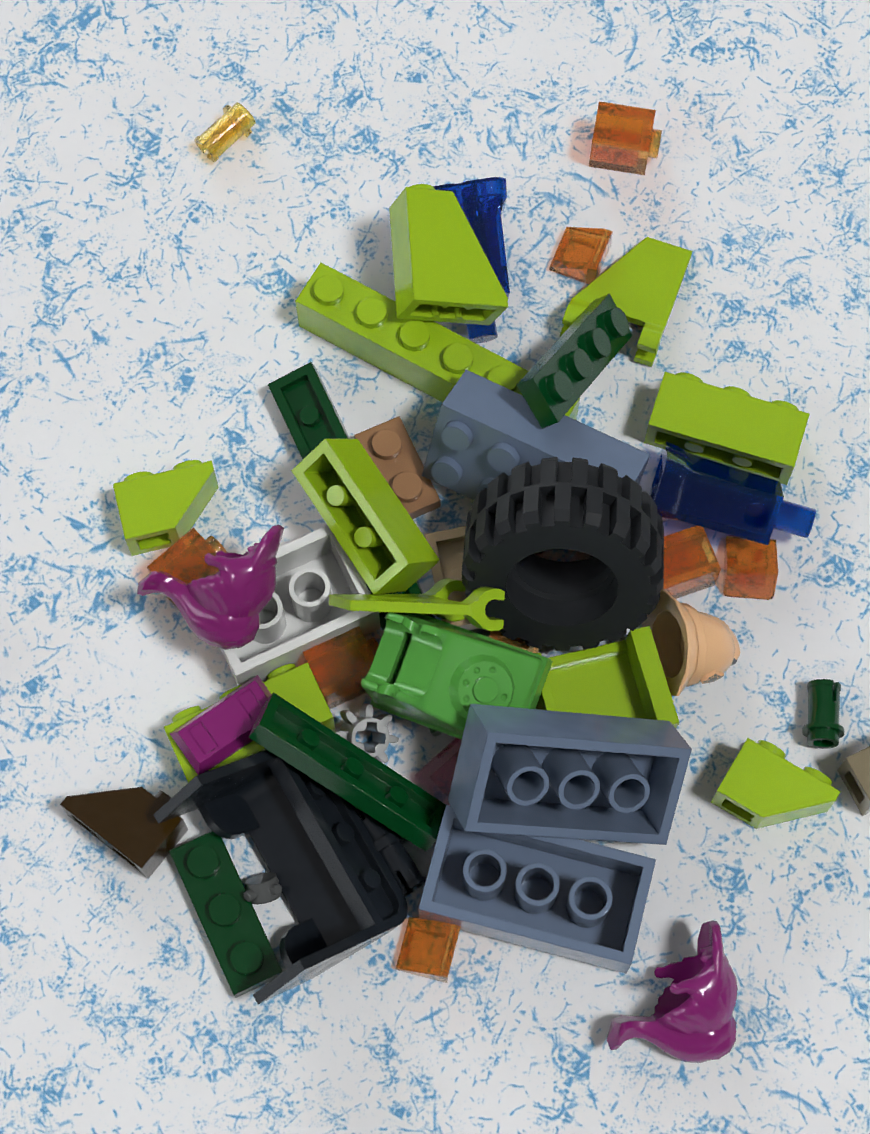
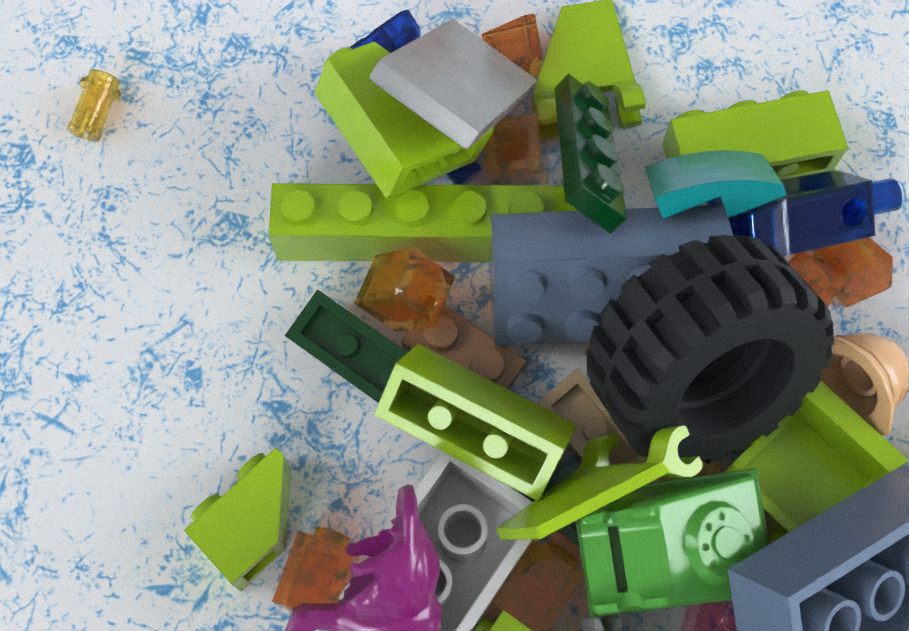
camera: 30 degrees left, 0 degrees up
none -> clear orange brick [354,247,455,332]
none -> light grey tile [369,19,538,149]
none -> clear orange brick [484,114,550,185]
none -> teal slope [645,150,787,219]

